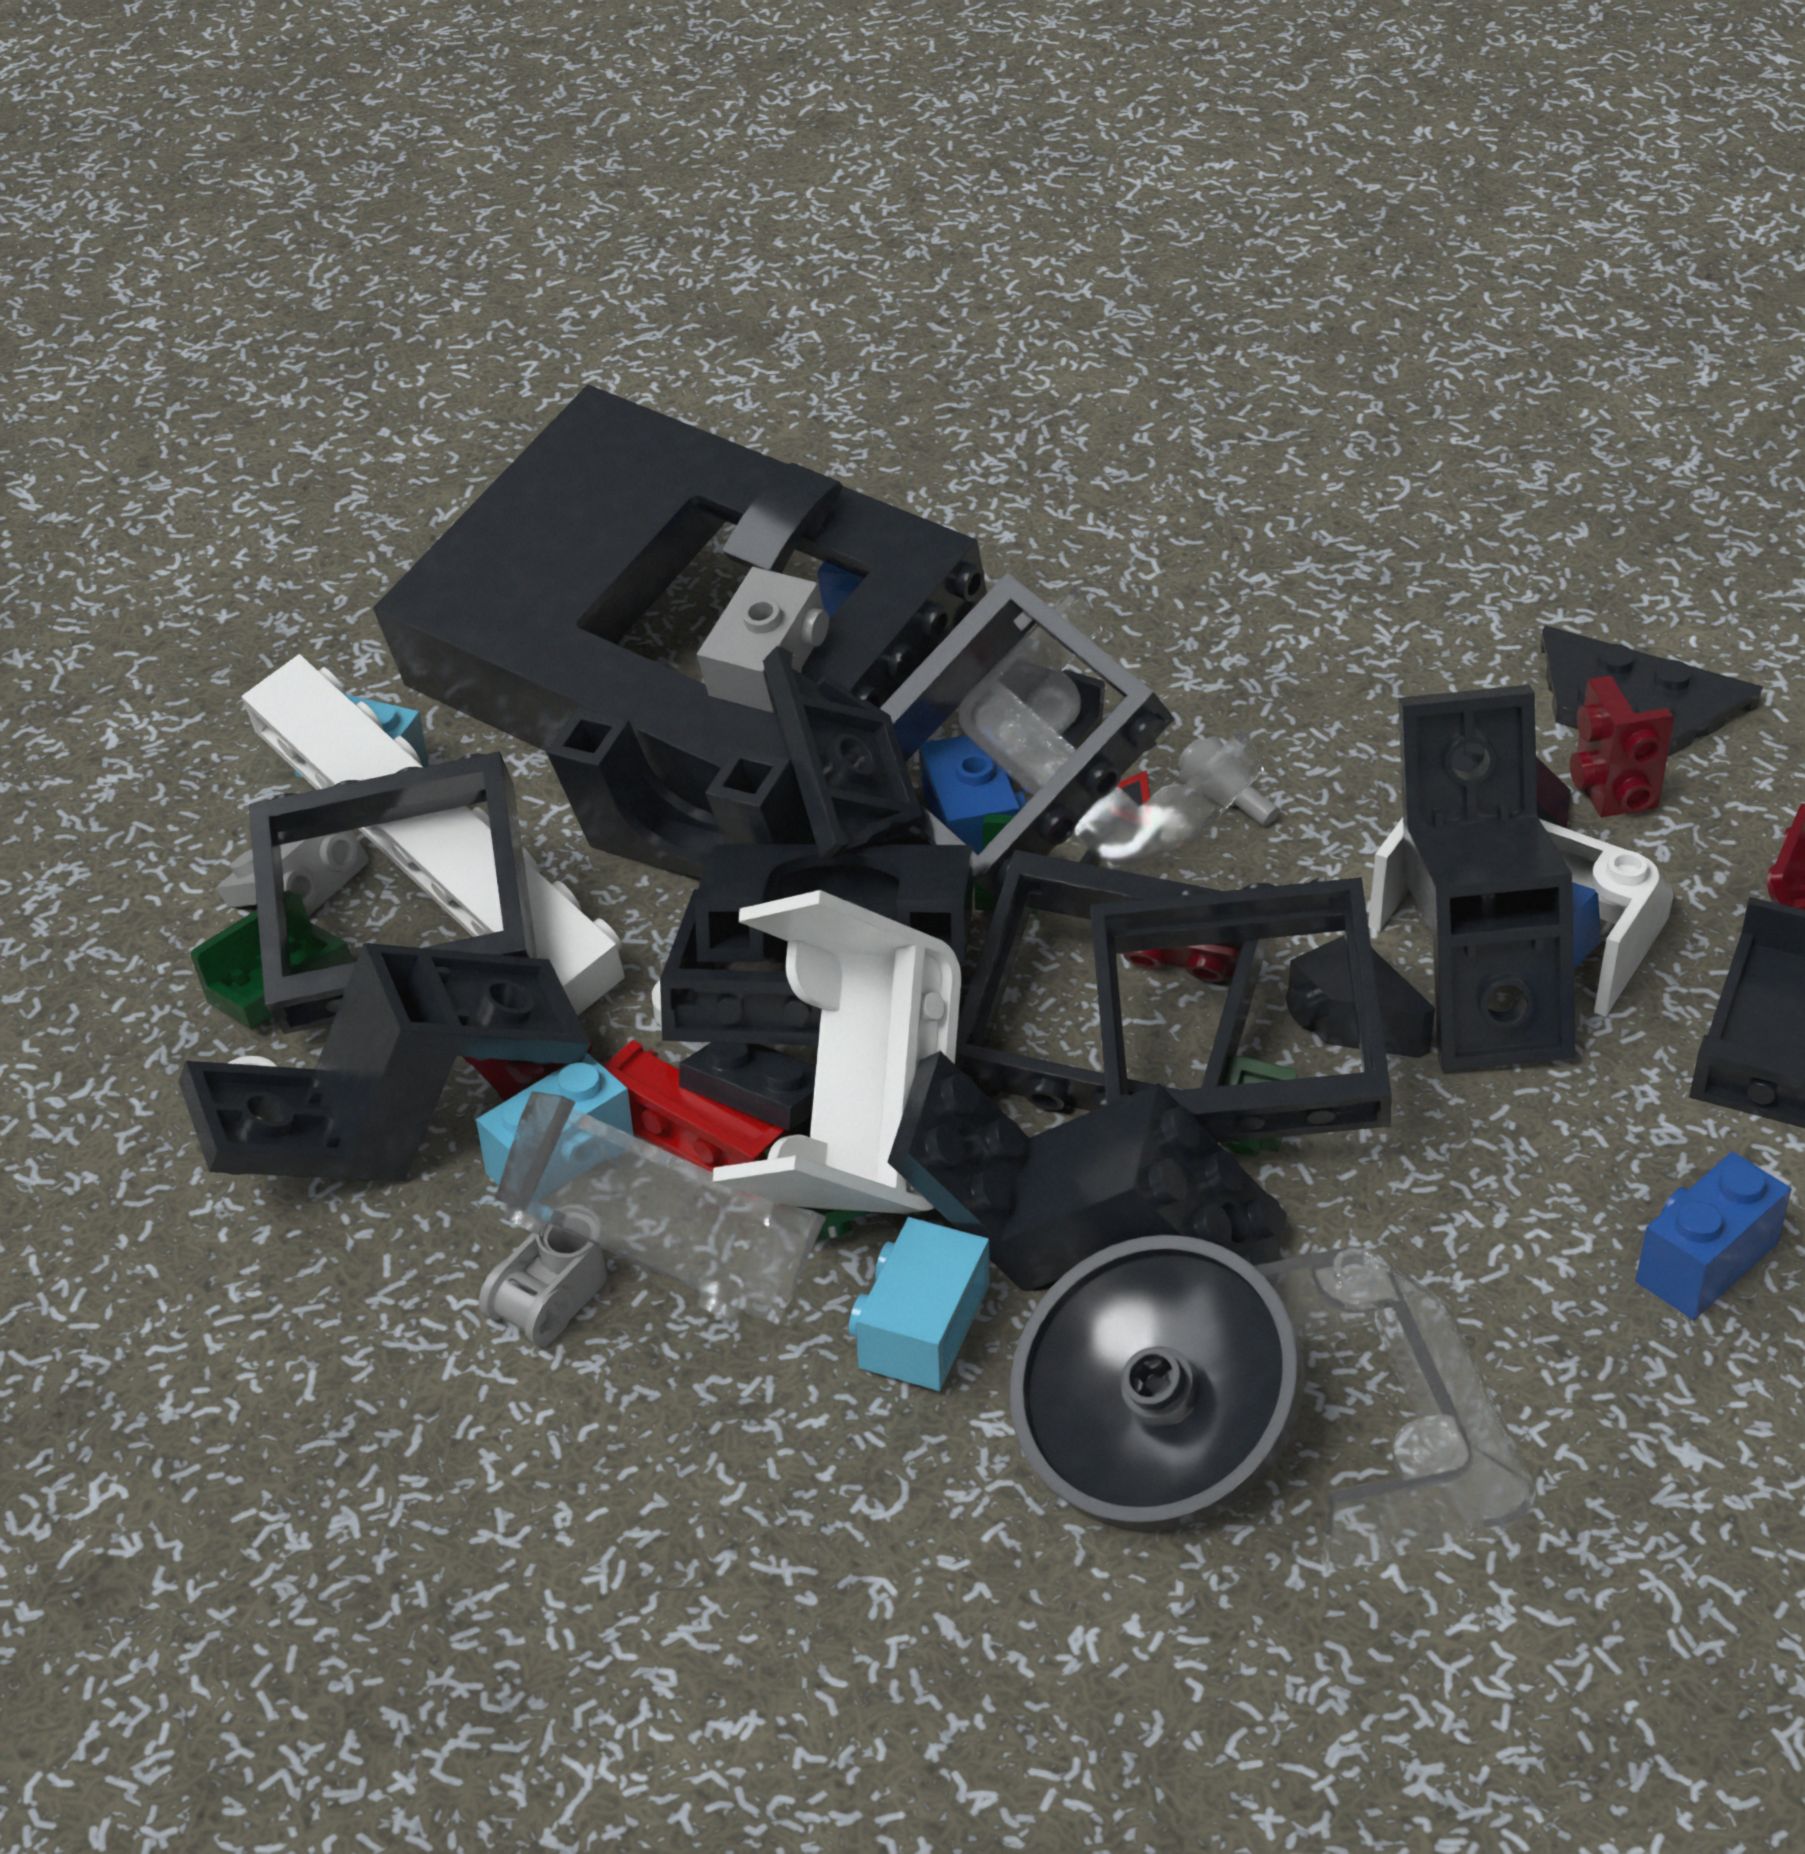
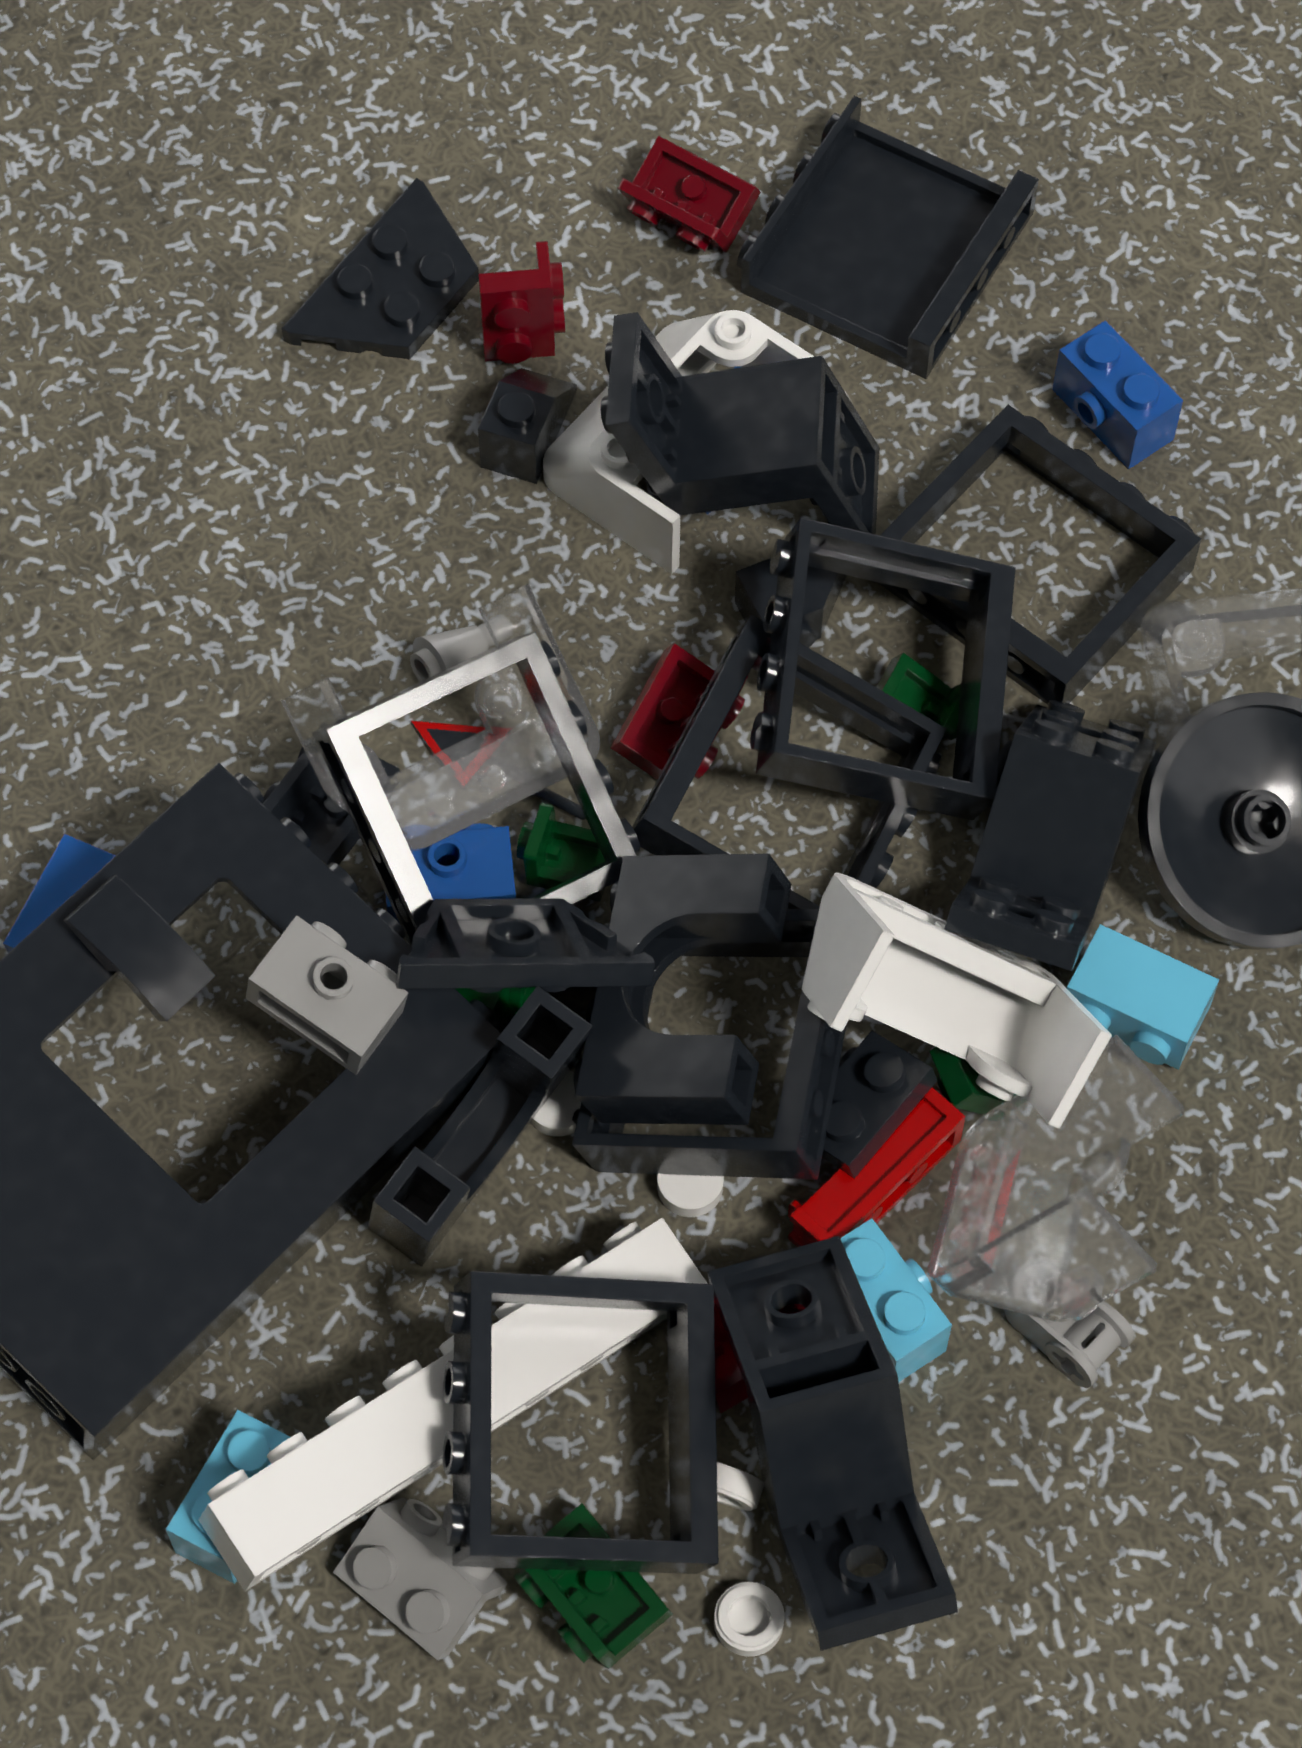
camera: 85 degrees left, 20 degrees up
none -> black window [878,404,1202,705]

